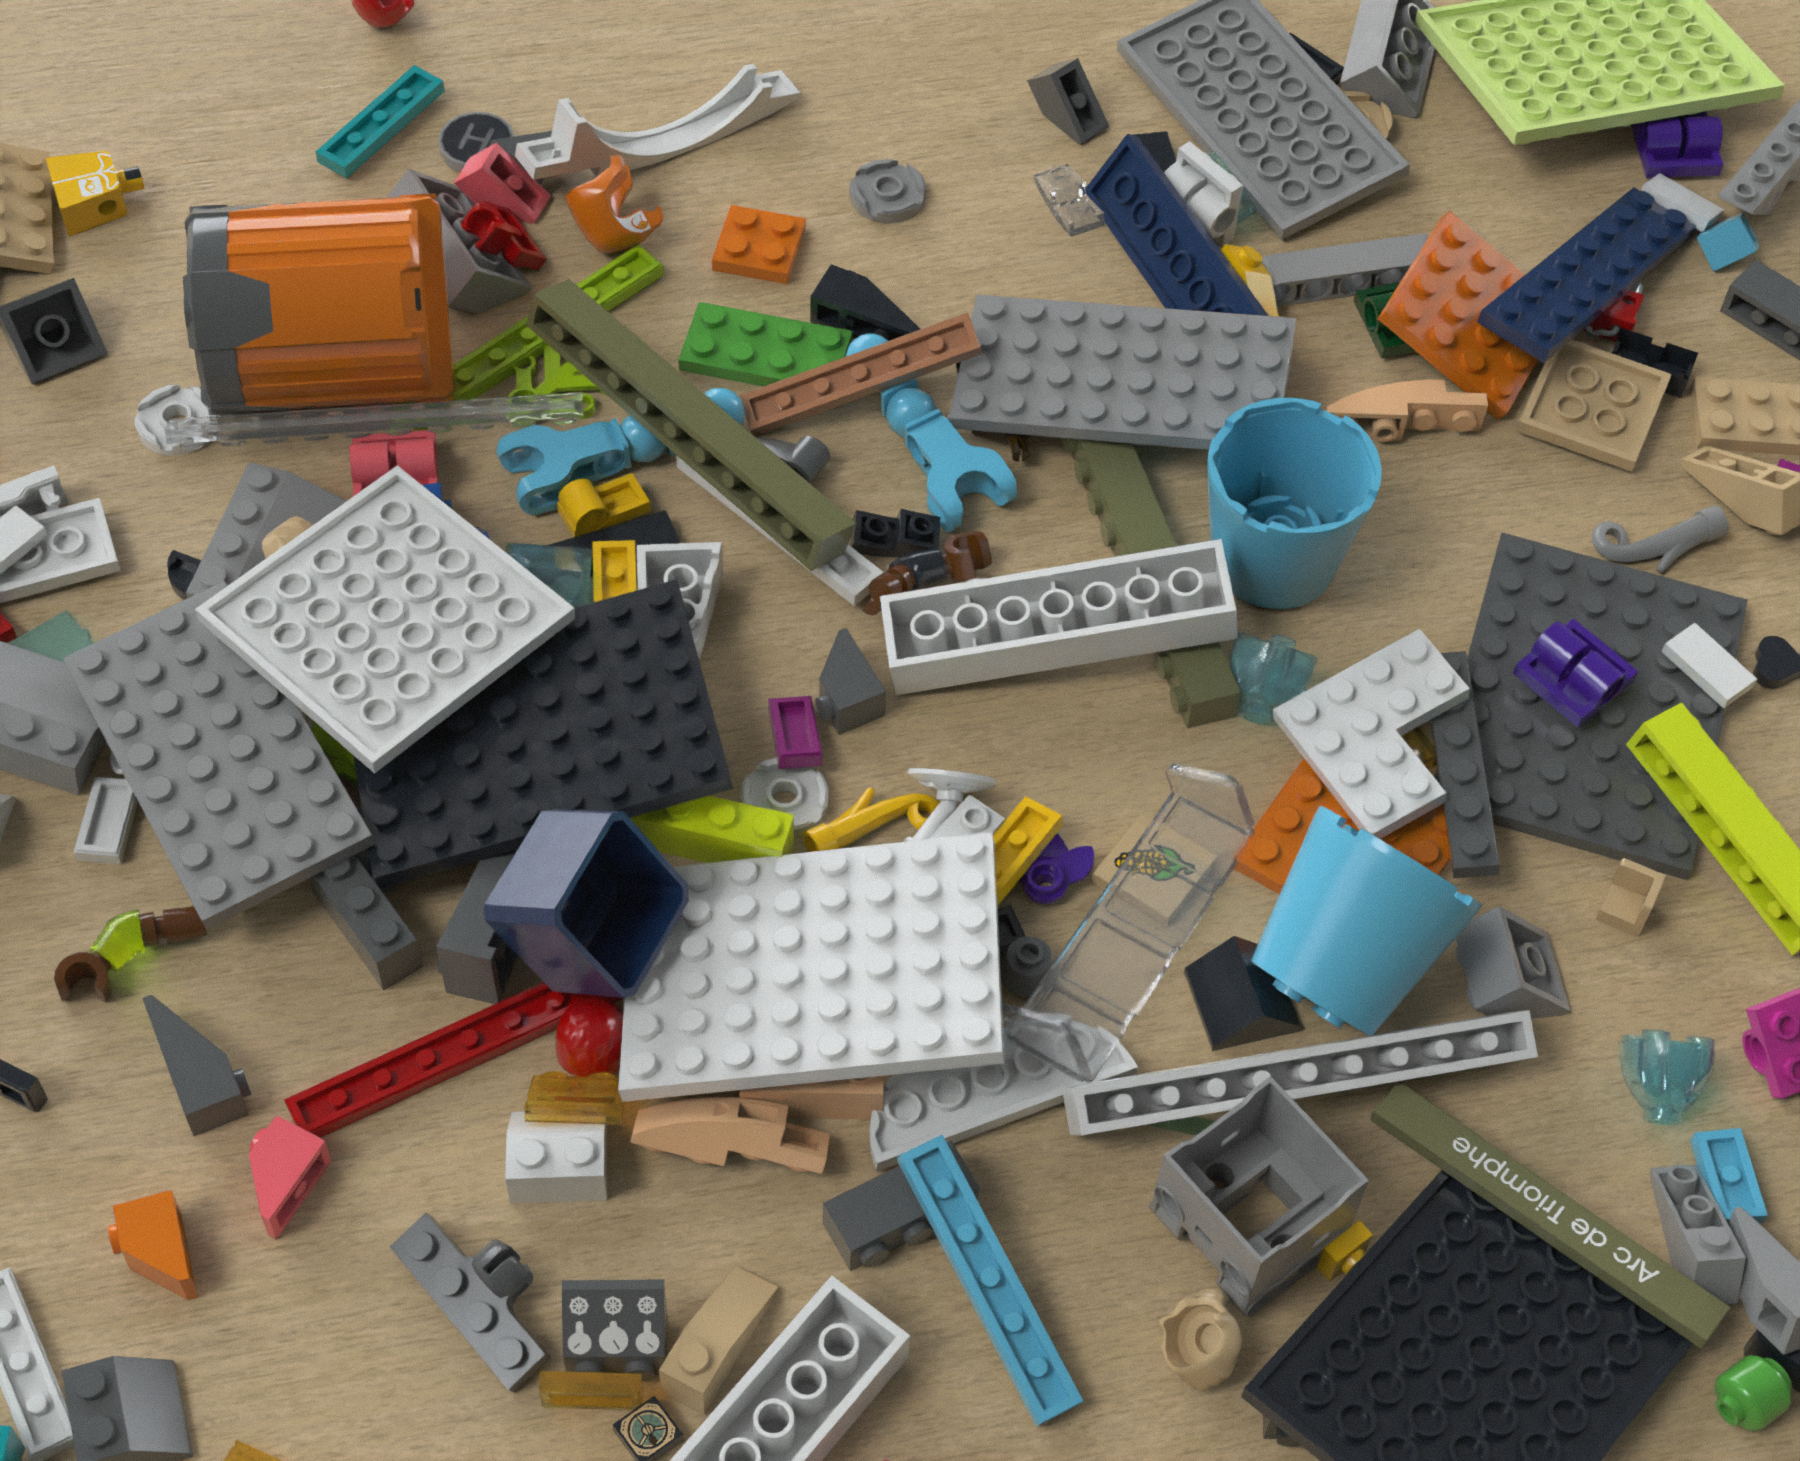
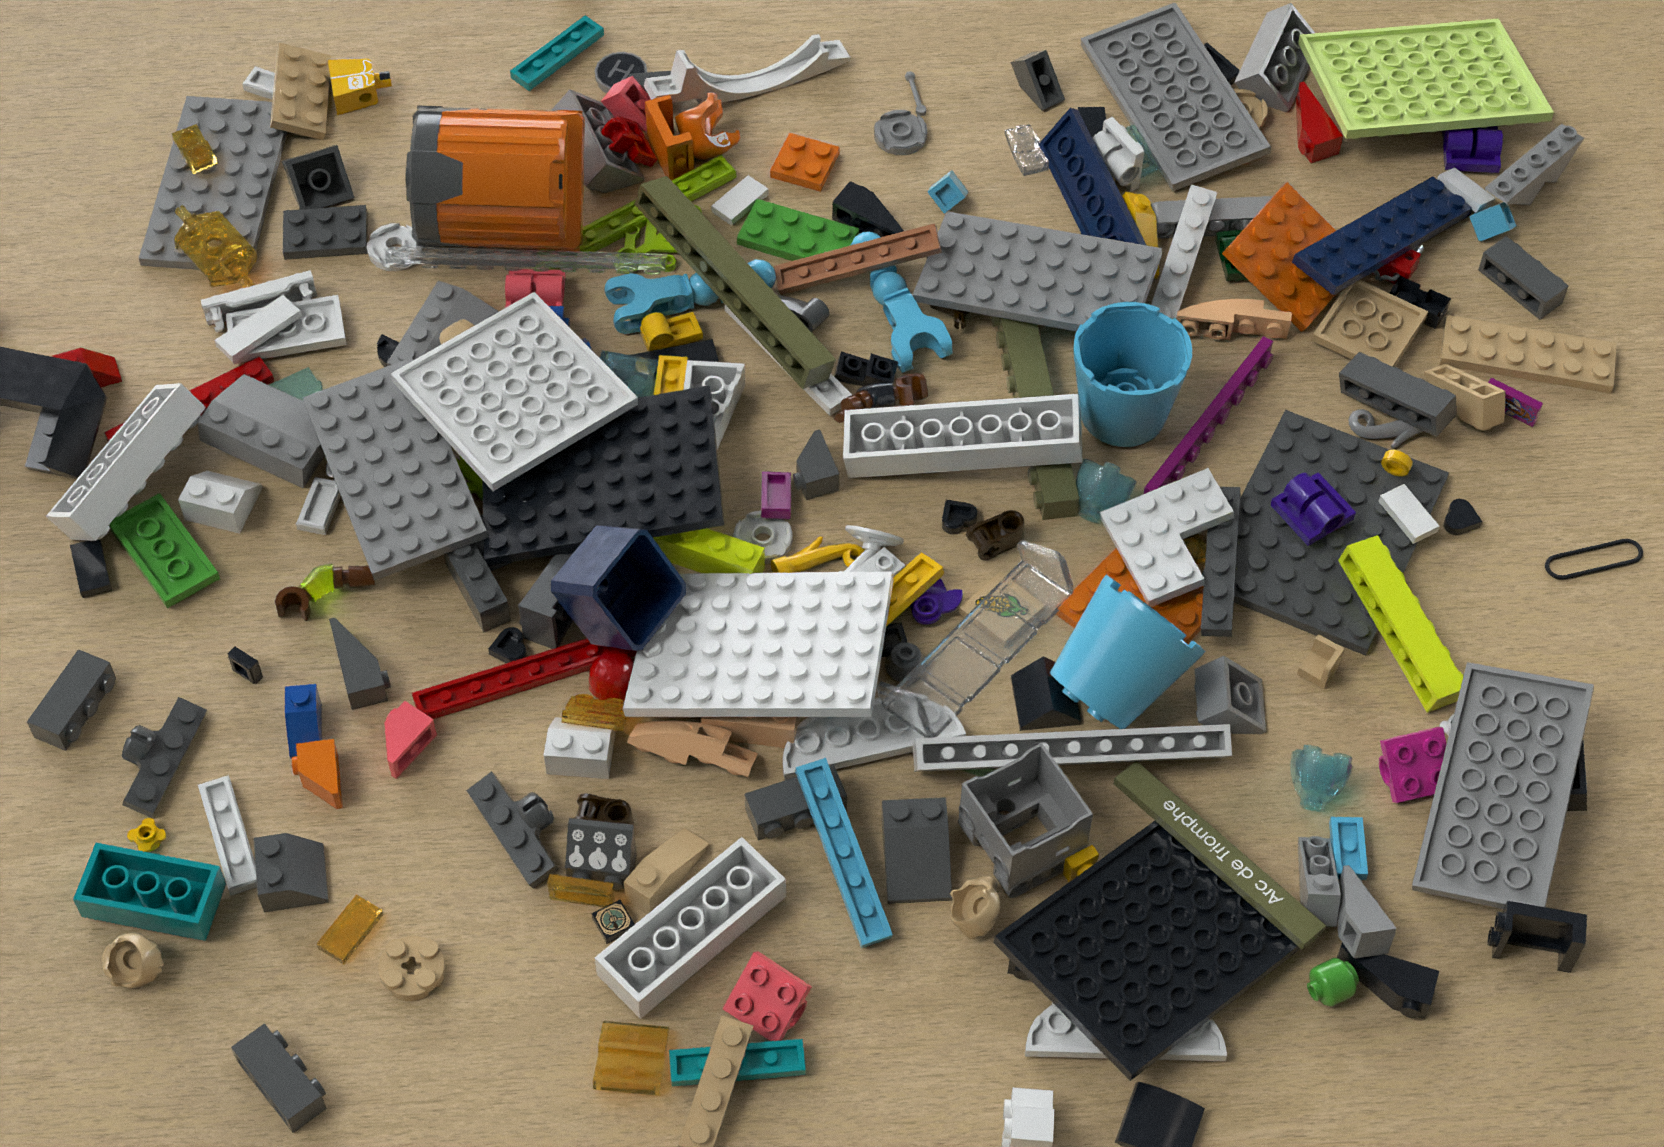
camera: 10 degrees right, 0 degrees up
none -> dark grey plate [283,205,368,260]
none -> blue slope [285,684,322,759]
none -> black tile [488,627,527,663]
none -> dark brown piece [574,793,634,826]
none -> orange panel [645,95,694,181]
none -> white tile [711,175,768,226]
none -> dark grey slope [881,797,952,904]
none -> light grey hinge [905,71,926,116]
none -> medium azure panel [928,170,968,213]
none -> black tile [942,499,978,534]
none -> dark brown piece [966,510,1024,560]
none -> magenta plate [1143,336,1274,494]
none -> white plate [1151,184,1217,320]
none -> red slope [1296,82,1343,163]
none -> dark grey brick [1339,352,1457,437]
none -> yellow tile [1381,450,1413,476]

